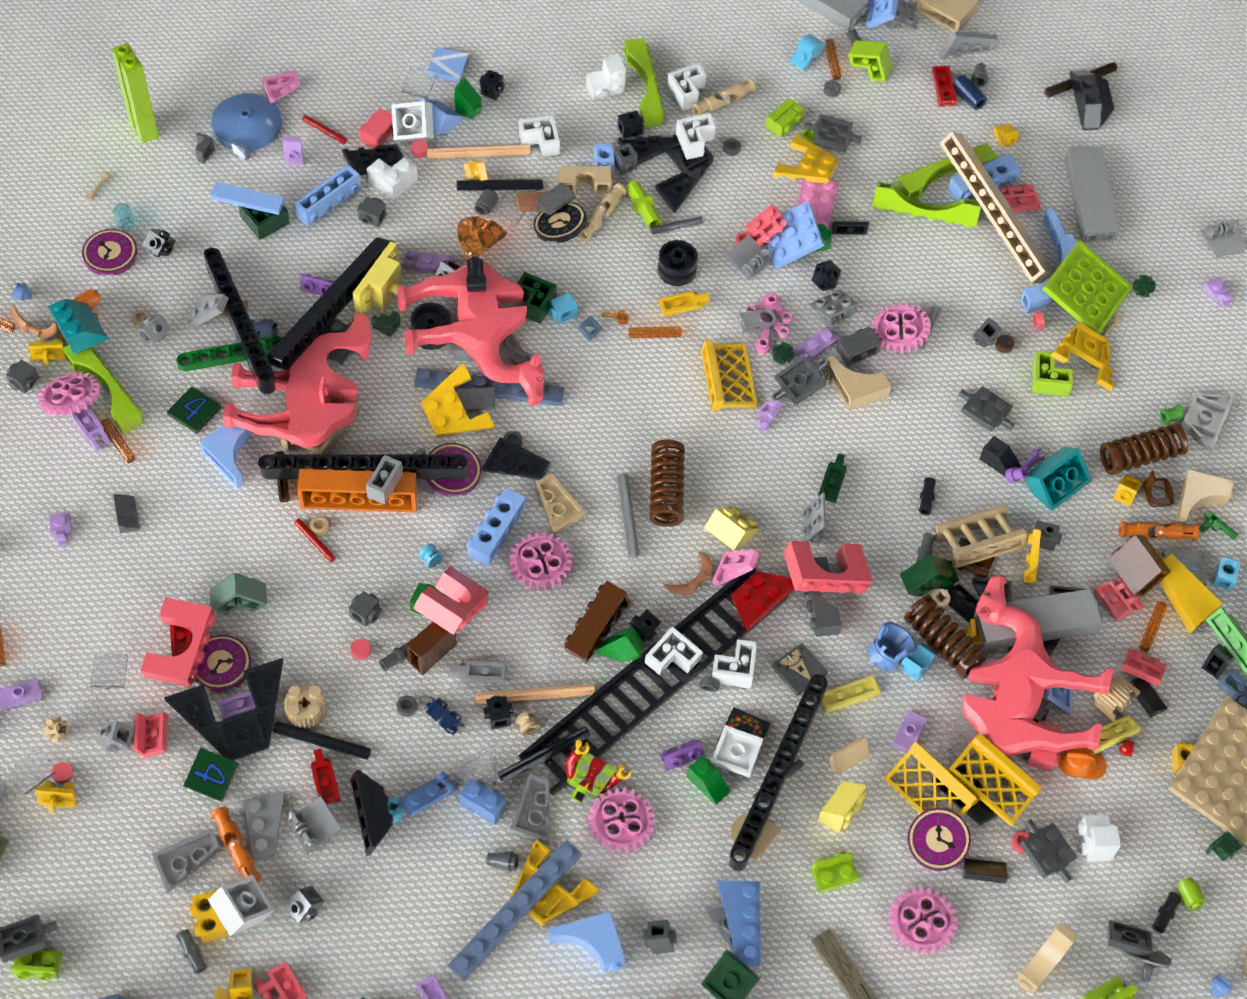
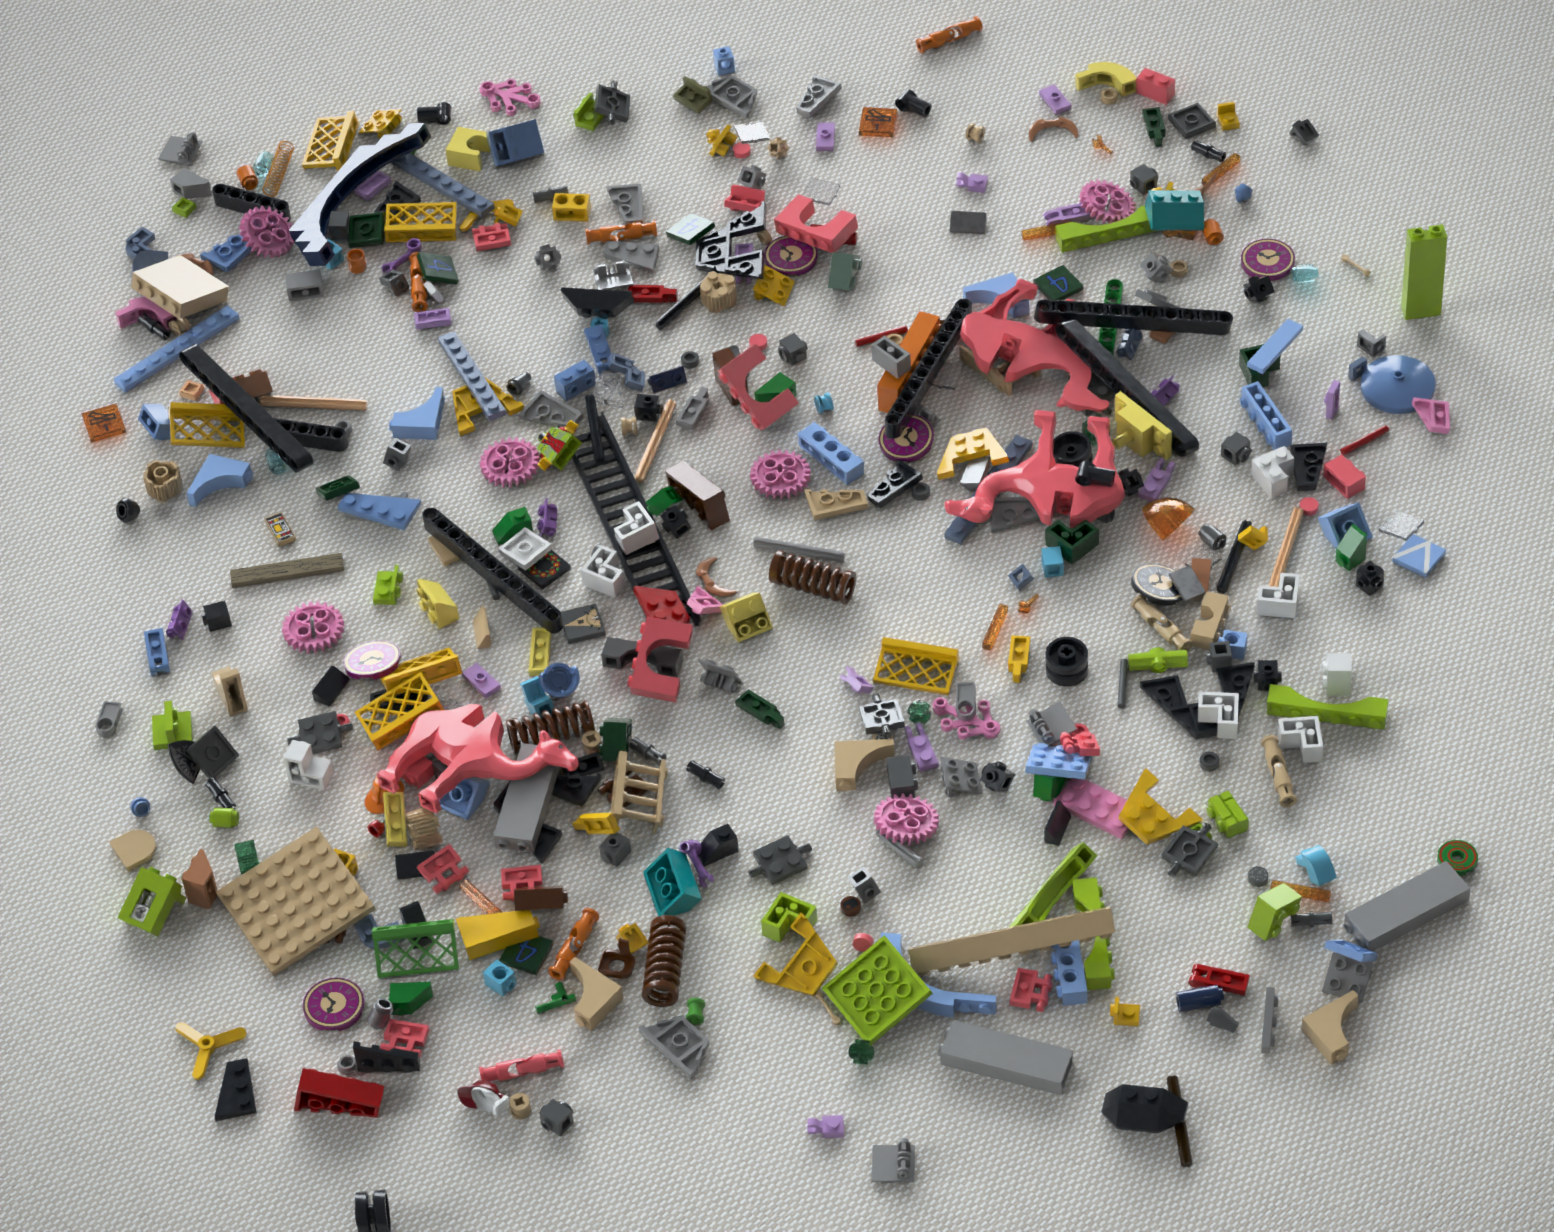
camera: 120 degrees right, 10 degrees down
white brick [209,875,274,936] -> none
white brick [392,101,434,142] -> none
none -> sand blue plate [609,353,645,392]
none -> yellow hinge [753,265,795,306]

